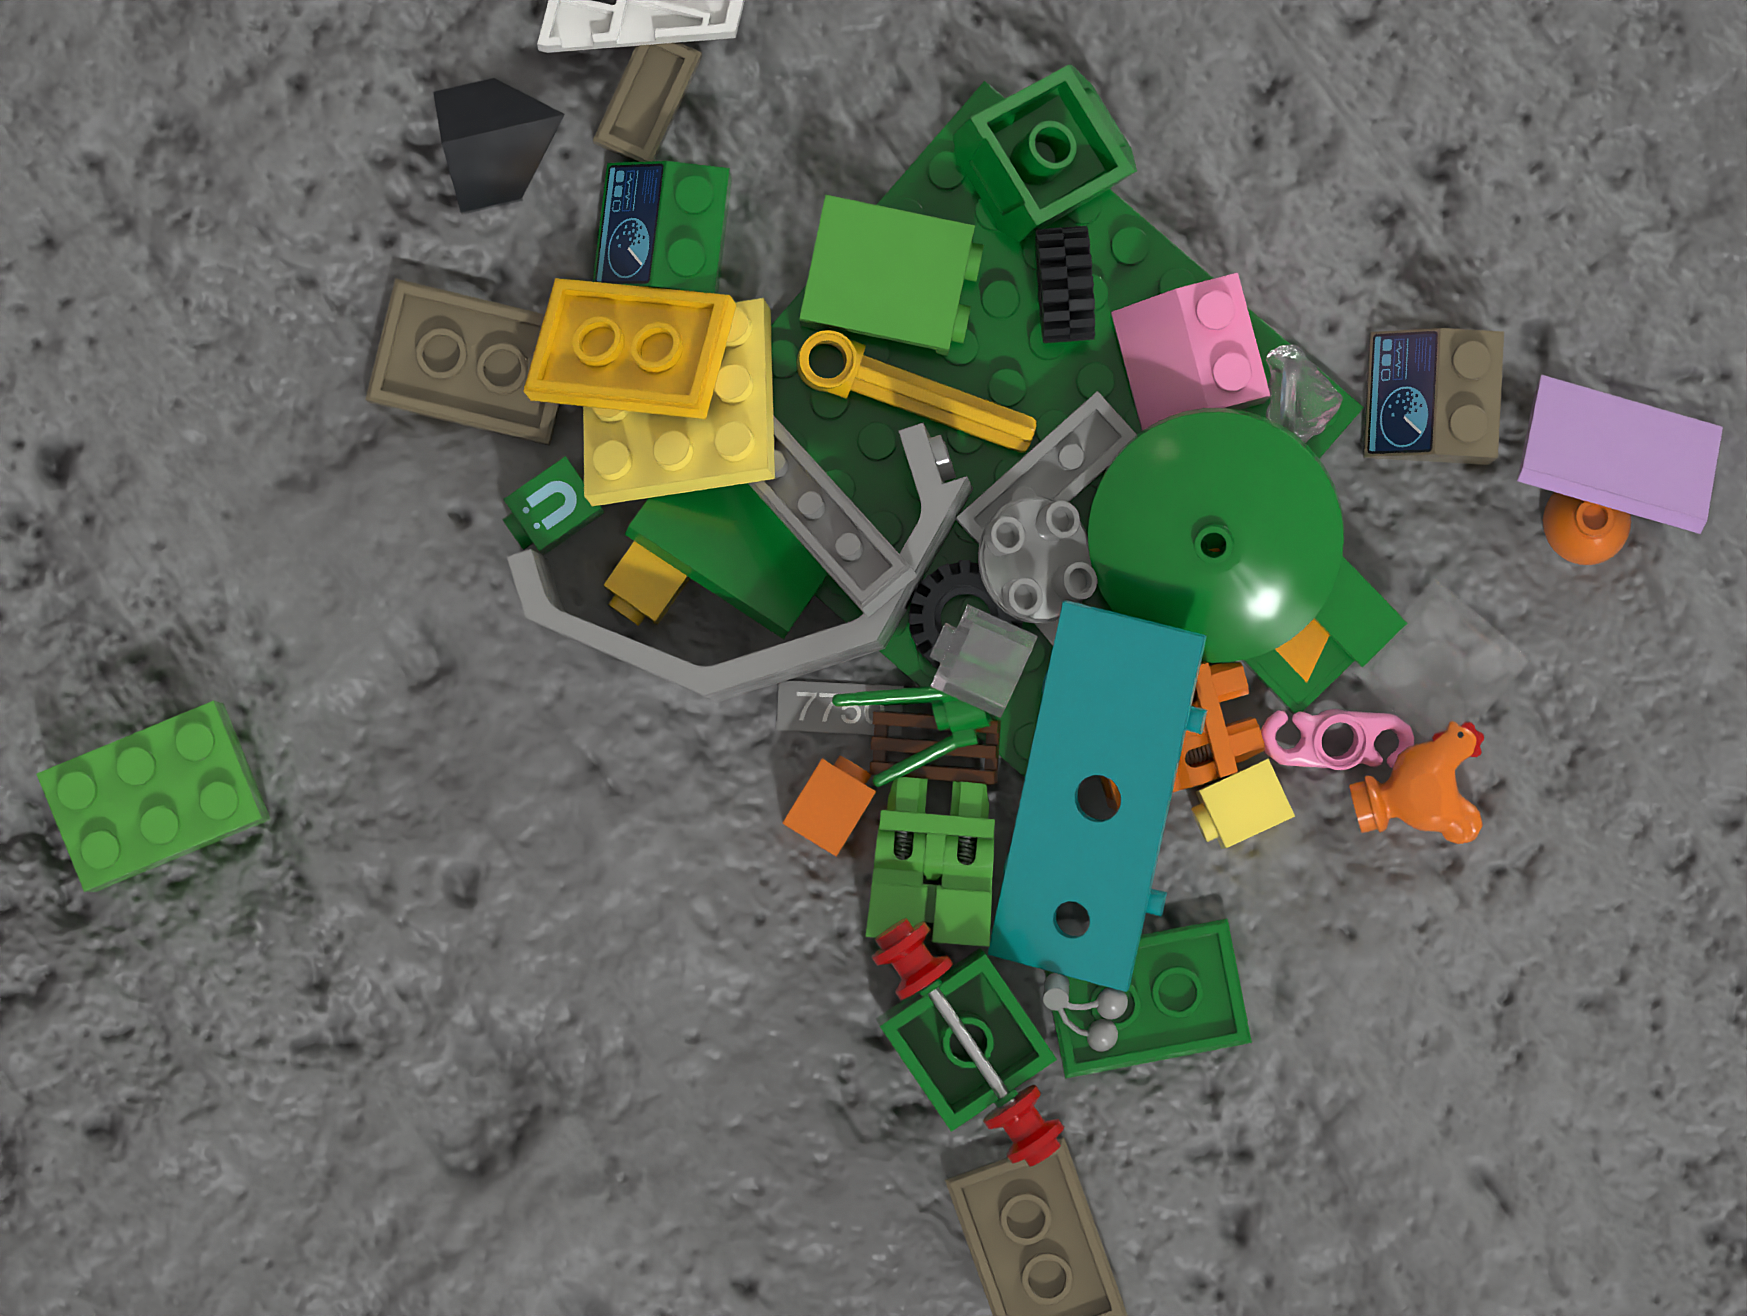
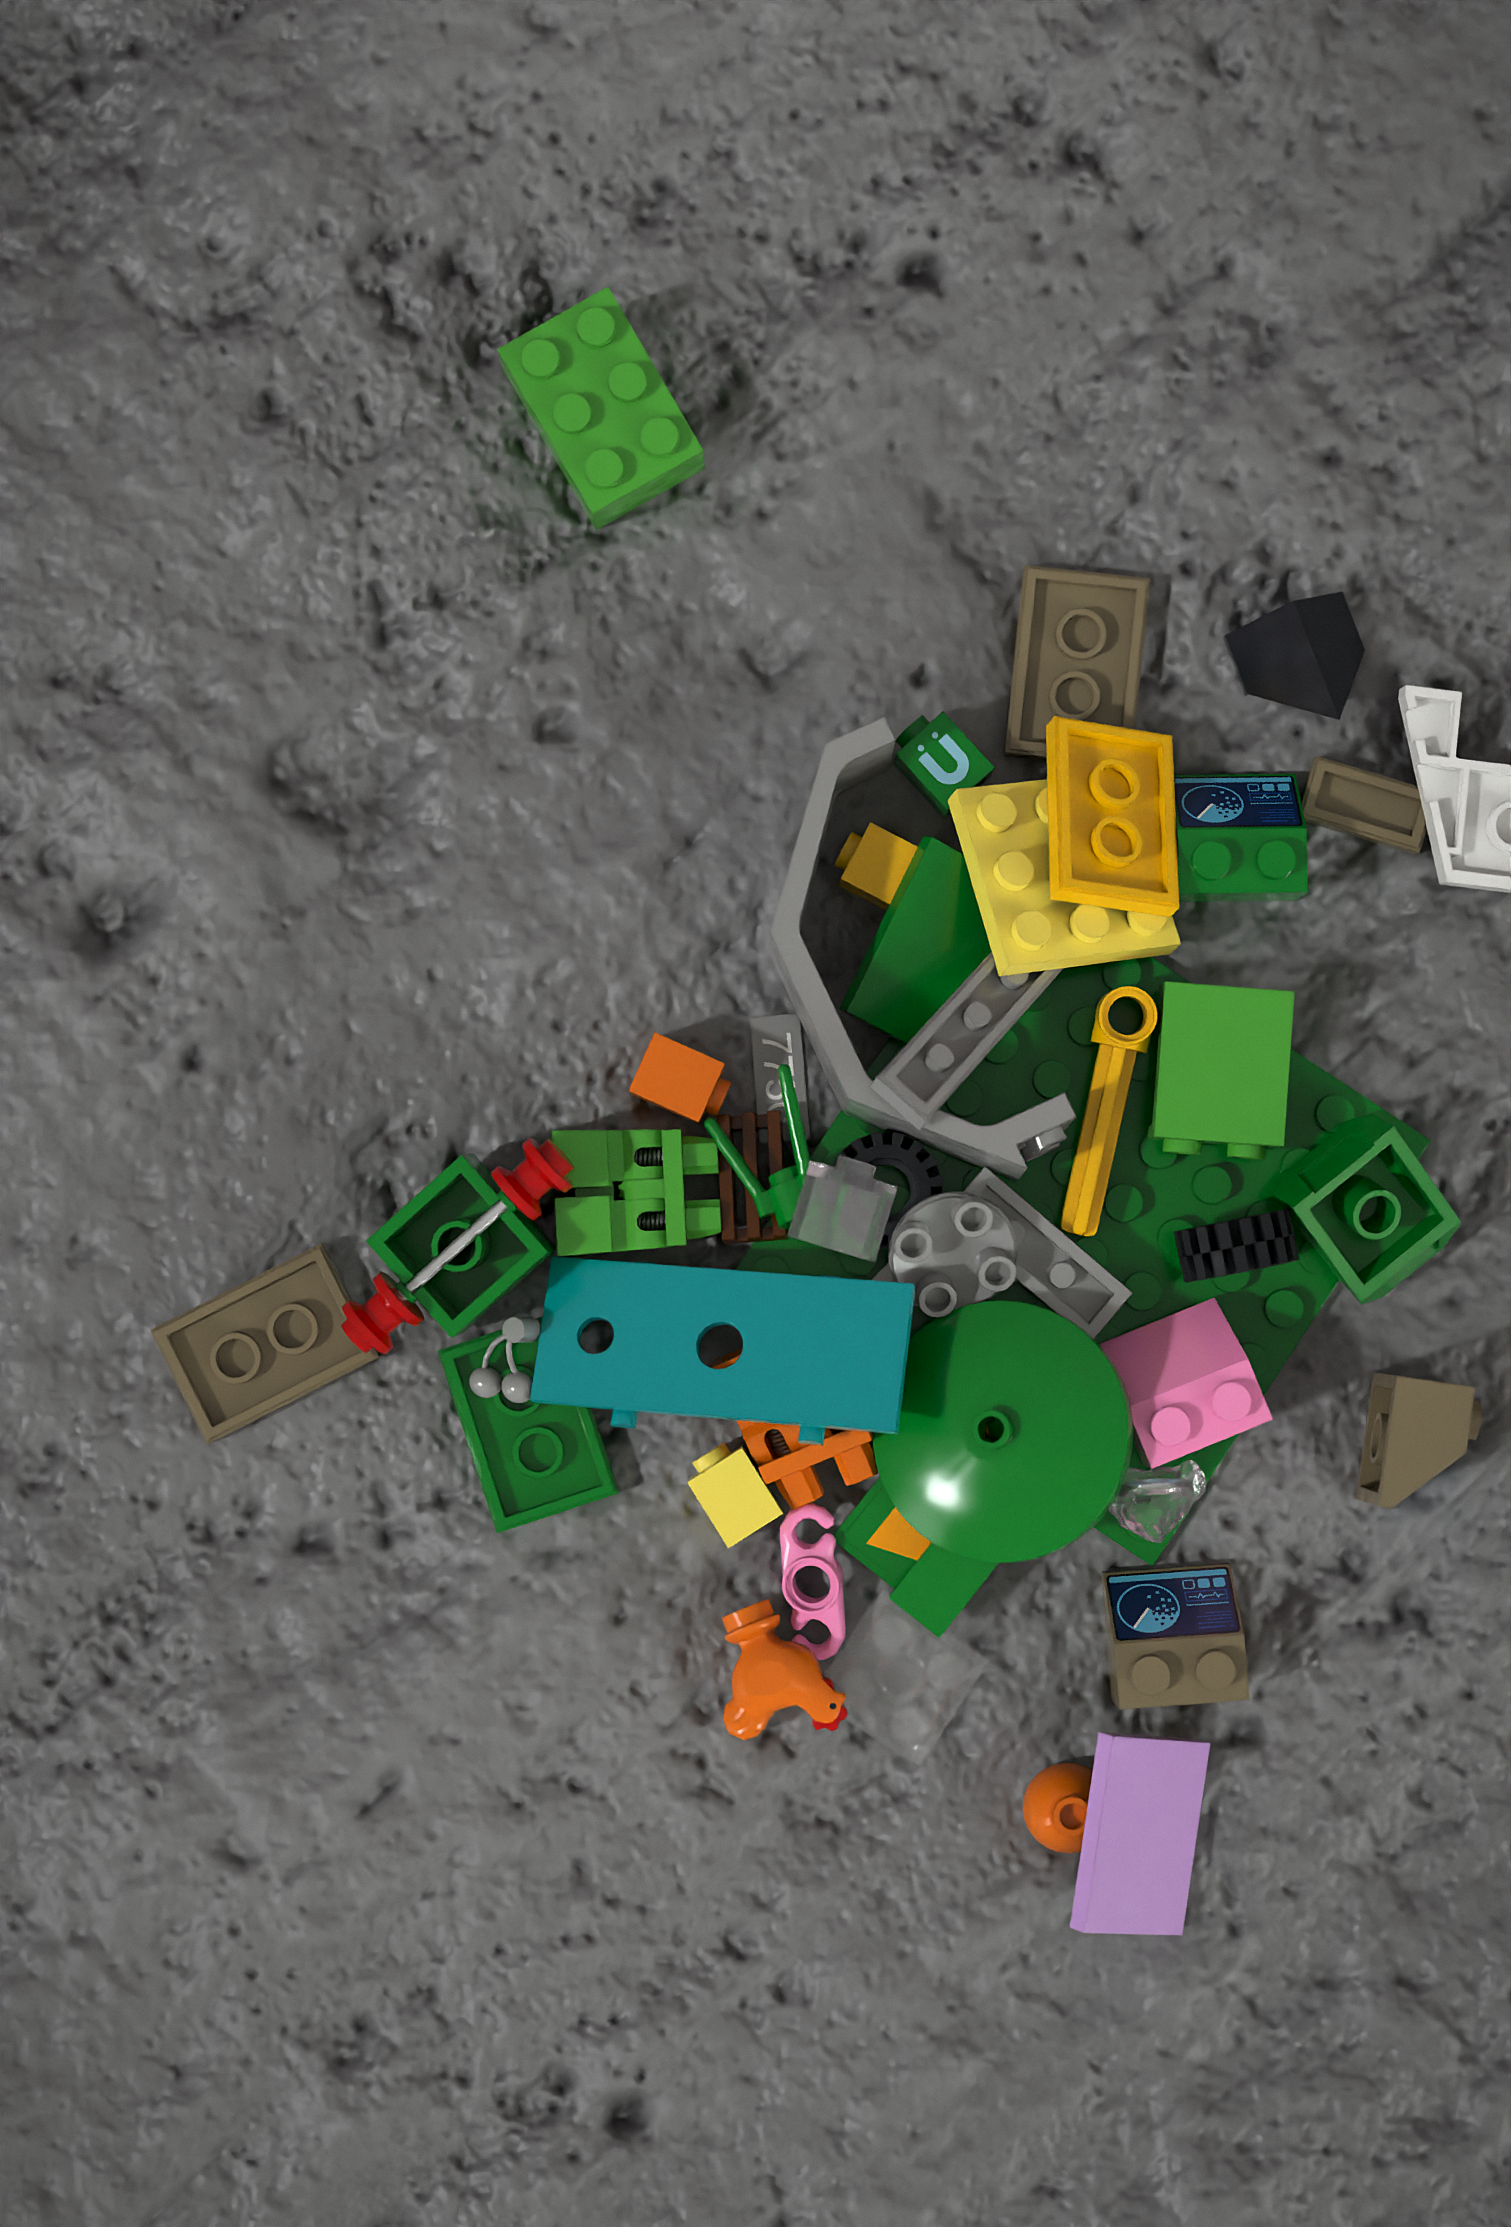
camera: 85 degrees right, 0 degrees up
none -> dark tan slope [1356,1372,1482,1509]

